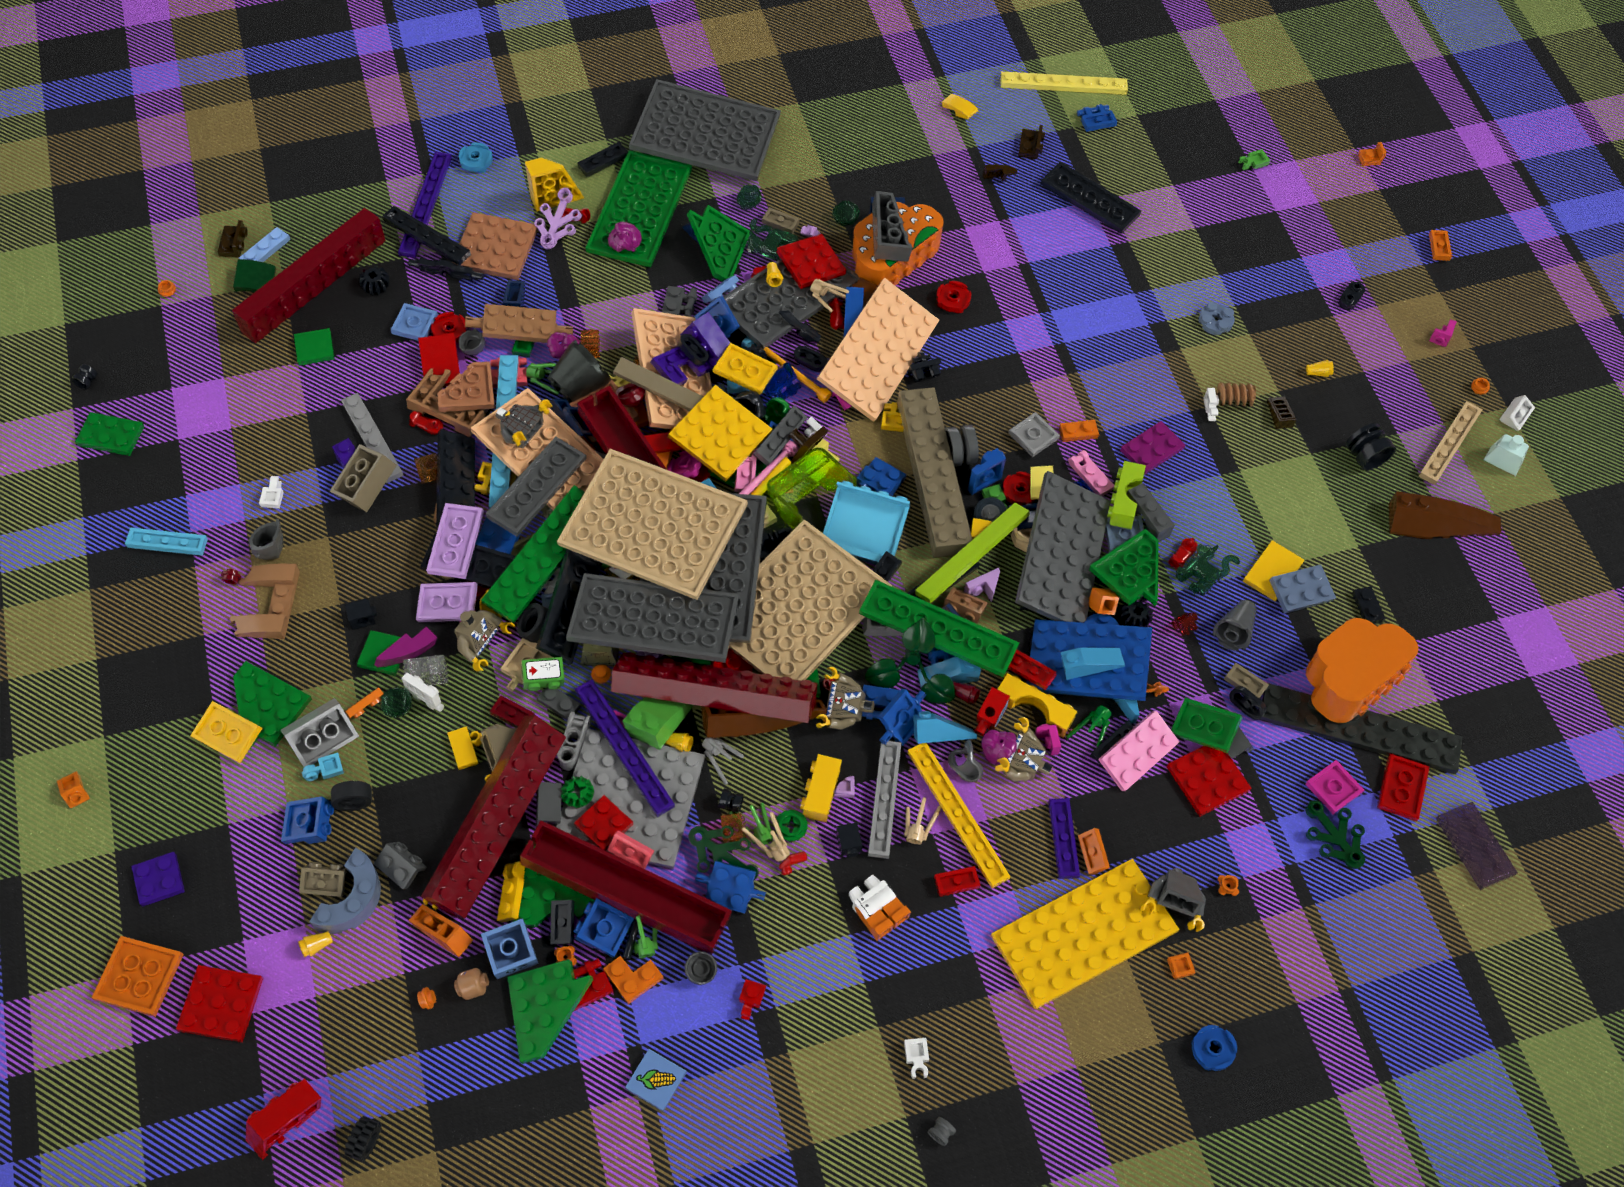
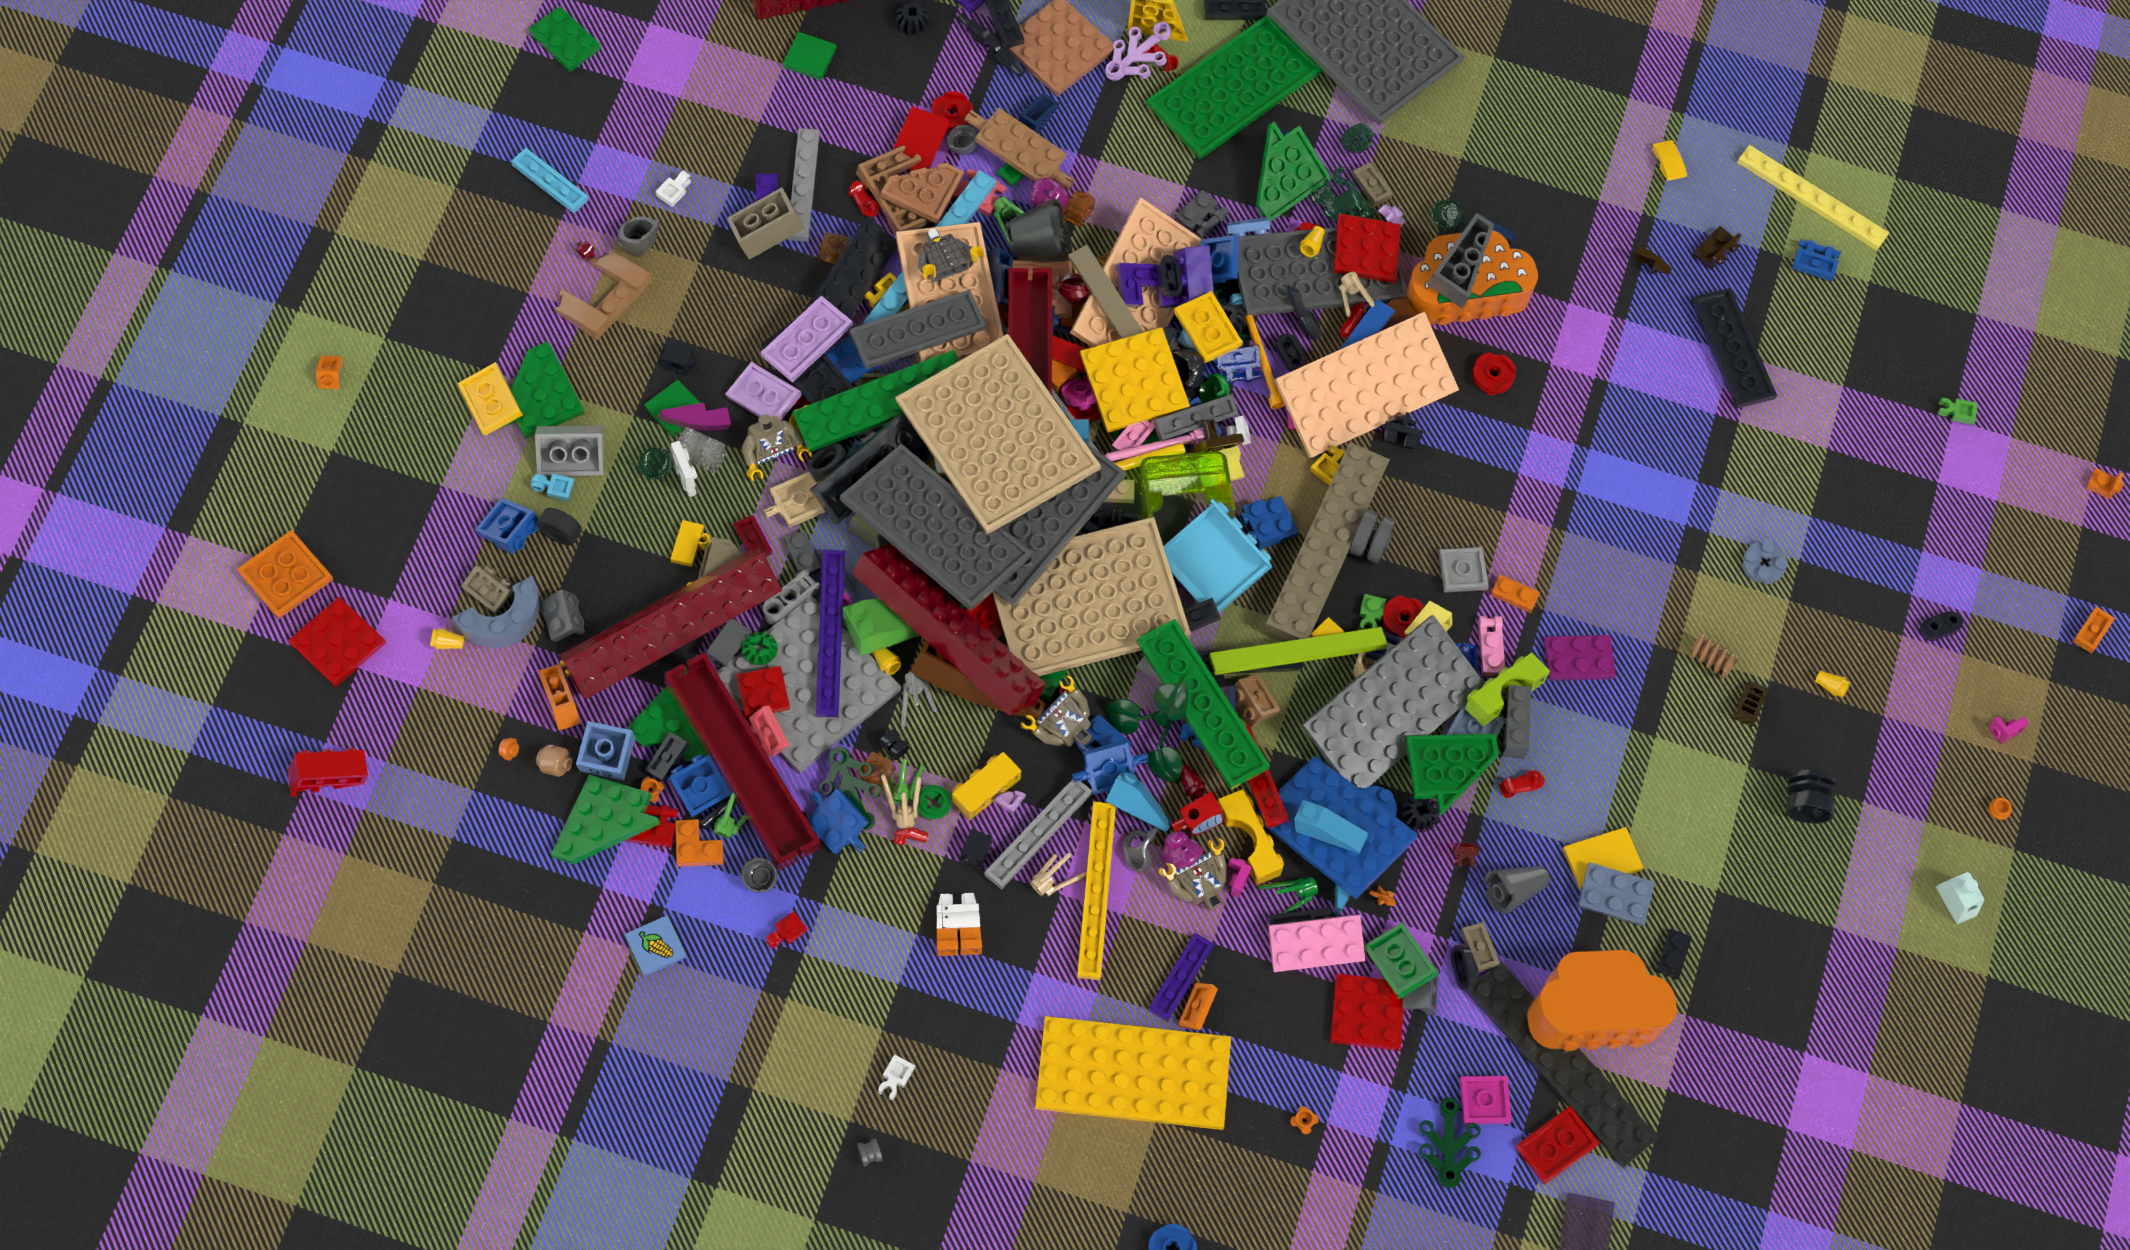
camera: 30 degrees right, 5 degrees up
dark purple plate [131,852,185,907] -> none
orange plate [344,688,384,719] -> none
black tyre [344,1116,382,1163] -> none
medium blue plate [391,303,438,341] -> none
yellow hinge [497,861,525,923] -> none
brick [521,657,565,691] -> none
orange plate [591,665,611,684] -> none
magenta hair [608,222,642,252] -> none
dark azure slope [917,657,981,687] -> none
red plate [934,866,981,897] -> none
lavender slope [964,568,1000,602] -> none
blue plate [968,448,1006,495] -> none
wheel [974,497,1007,522] -> none
orange brick [1088,588,1119,615] -> none
dark grey torso [1140,868,1206,932] -> none
orange tile [1167,953,1196,980] -> none
clear green animal [1175,544,1240,596] -> none
white plate [1204,388,1219,421] -> none
reddish brown wedge [1389,491,1501,539] -> none
tan plate [1419,401,1483,485] -> none
white slope [1500,395,1535,431] -> none

